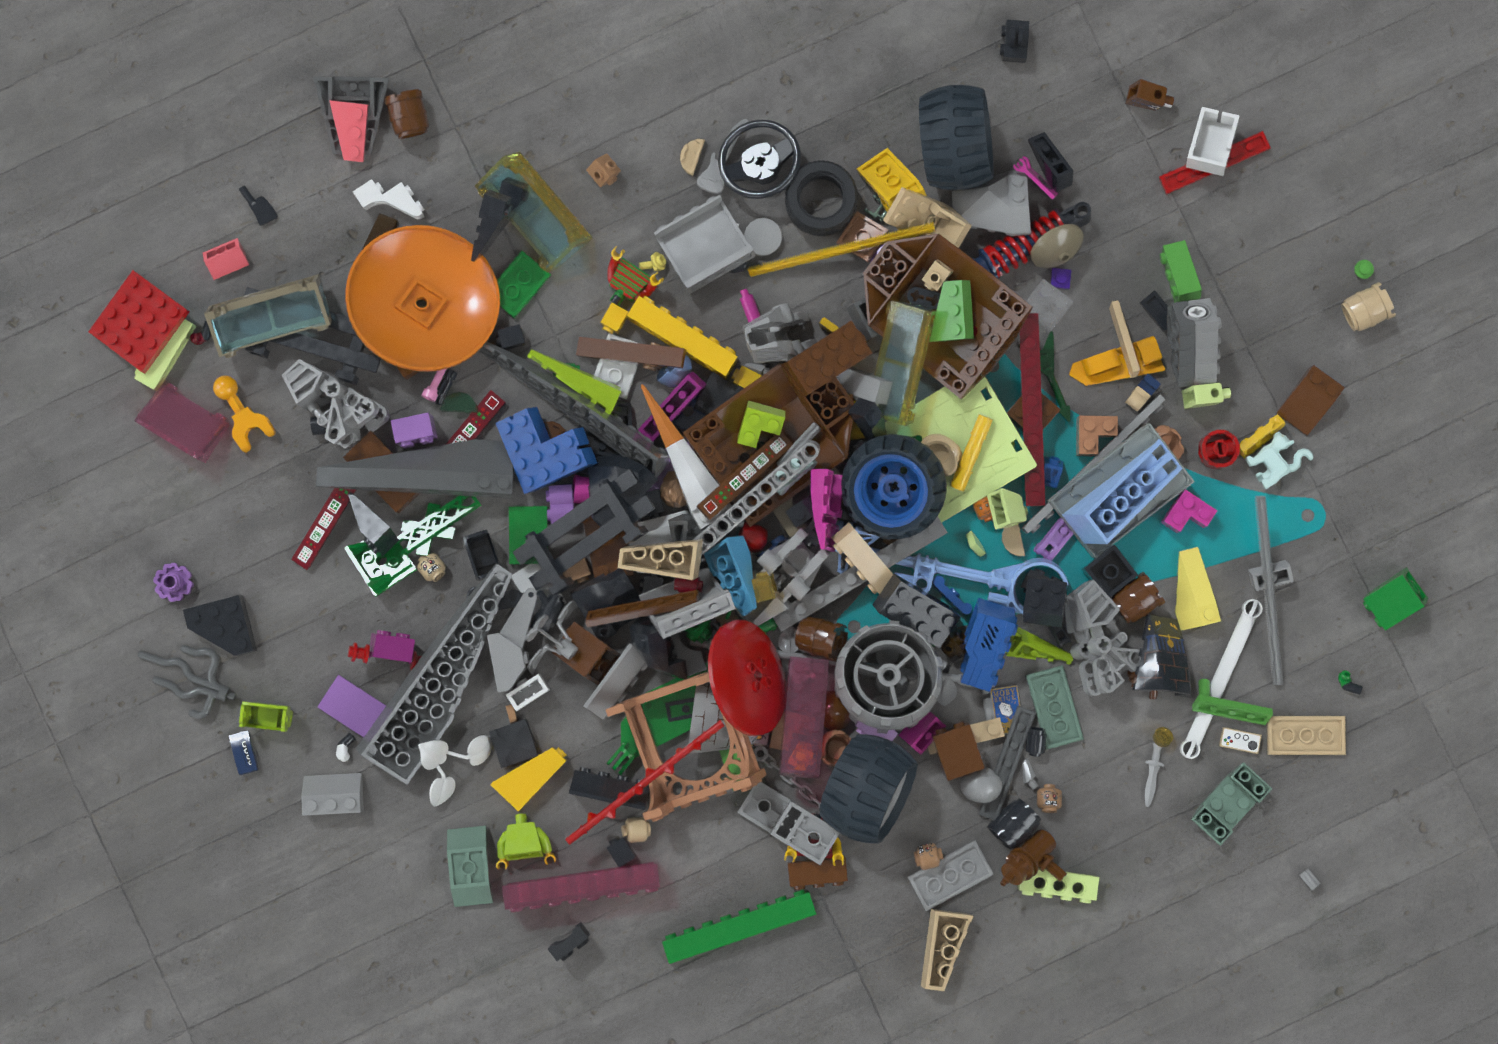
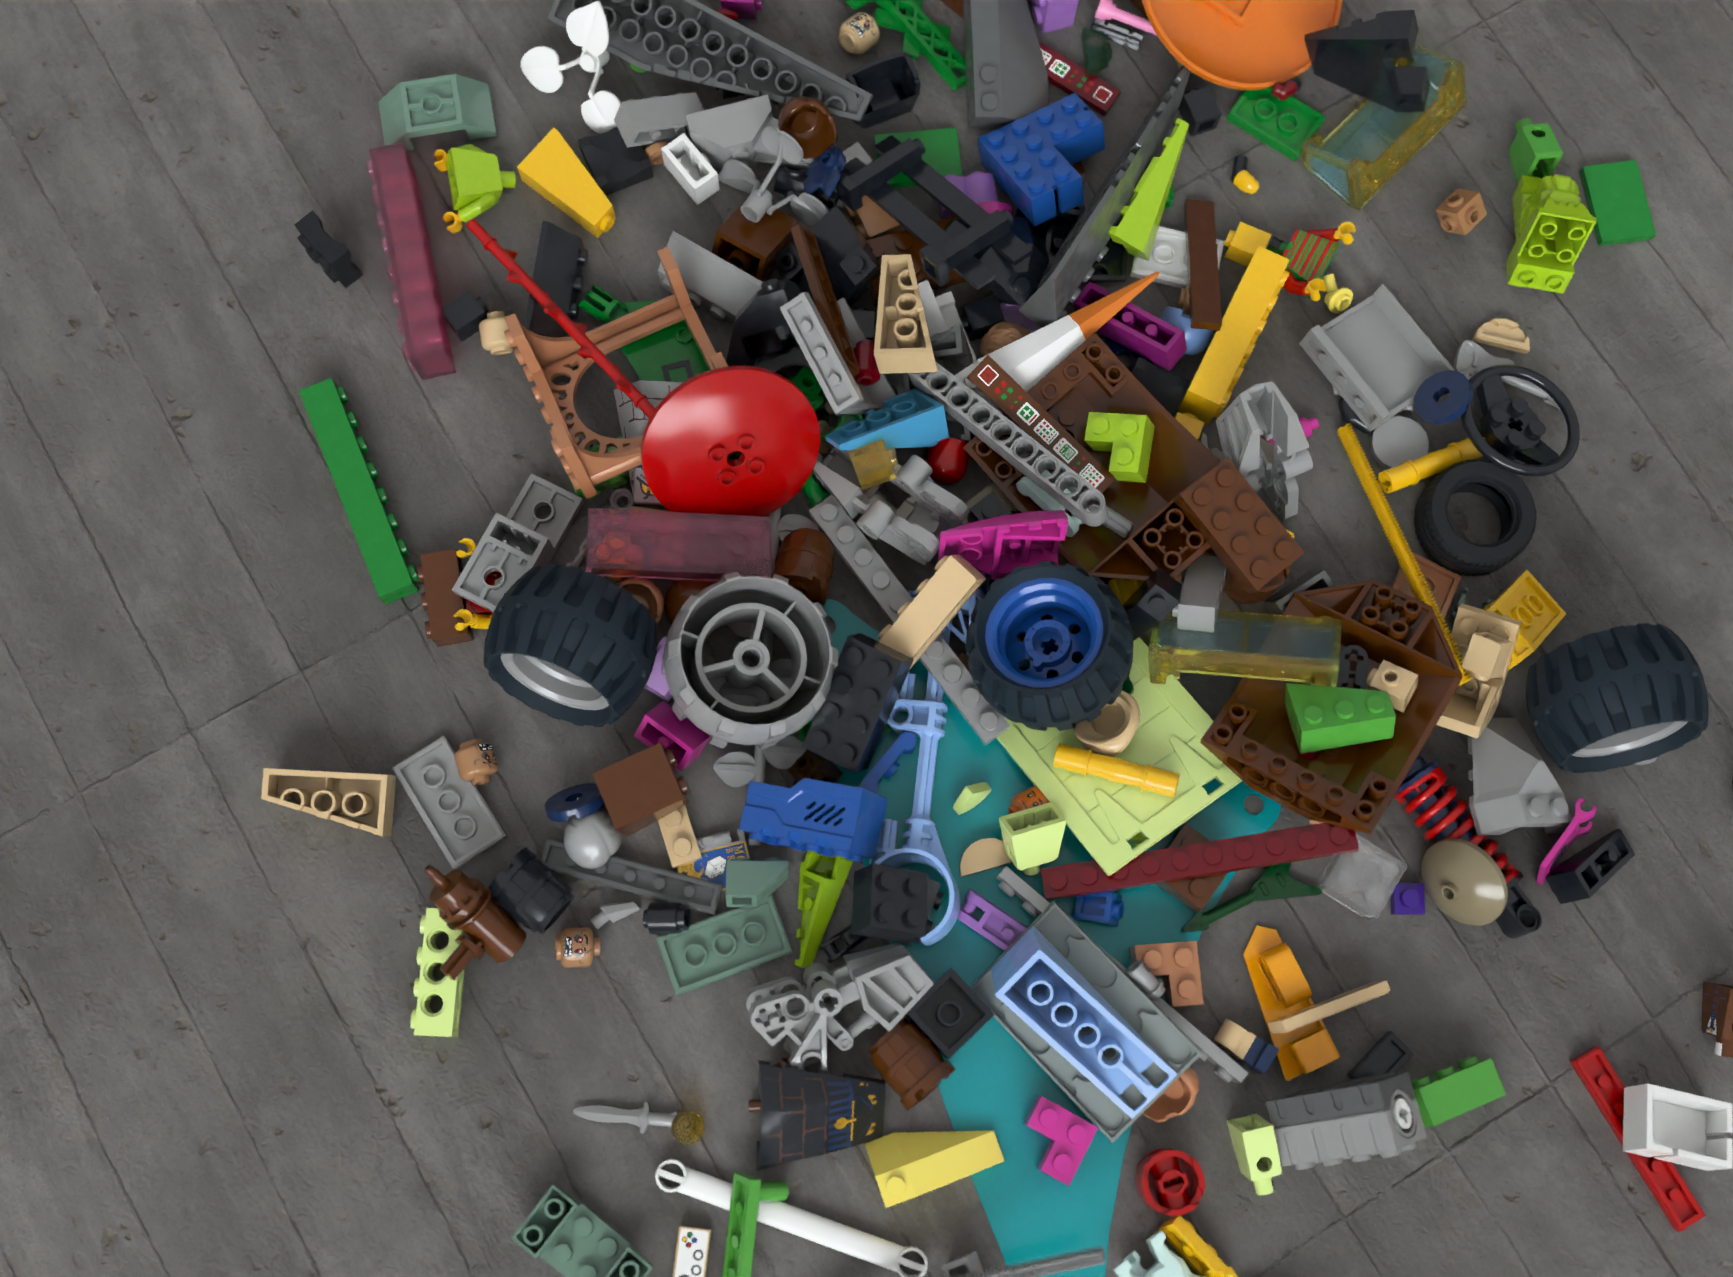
camera: 80 degrees right, 10 degrees down
none -> dark blue tile [544,783,604,822]
none -> light grey brick [614,92,704,147]
none -> sand green slope [726,857,789,907]
none -> reddish brown piece [778,96,837,159]
none -> dark blue plate [804,147,846,197]
none -> light grey pin [1126,960,1165,1001]
none -> yellow arm [1231,155,1259,194]
none -> dark red arm [1271,77,1302,101]
none -> yellow piece [1378,437,1485,494]
none -> dark blue tile [1414,370,1474,425]
none -> tan brick [1461,631,1514,681]
none -> lime brick [1506,174,1597,294]
none -> bright green torso [1509,118,1563,185]
none -> green tile [1579,160,1656,246]

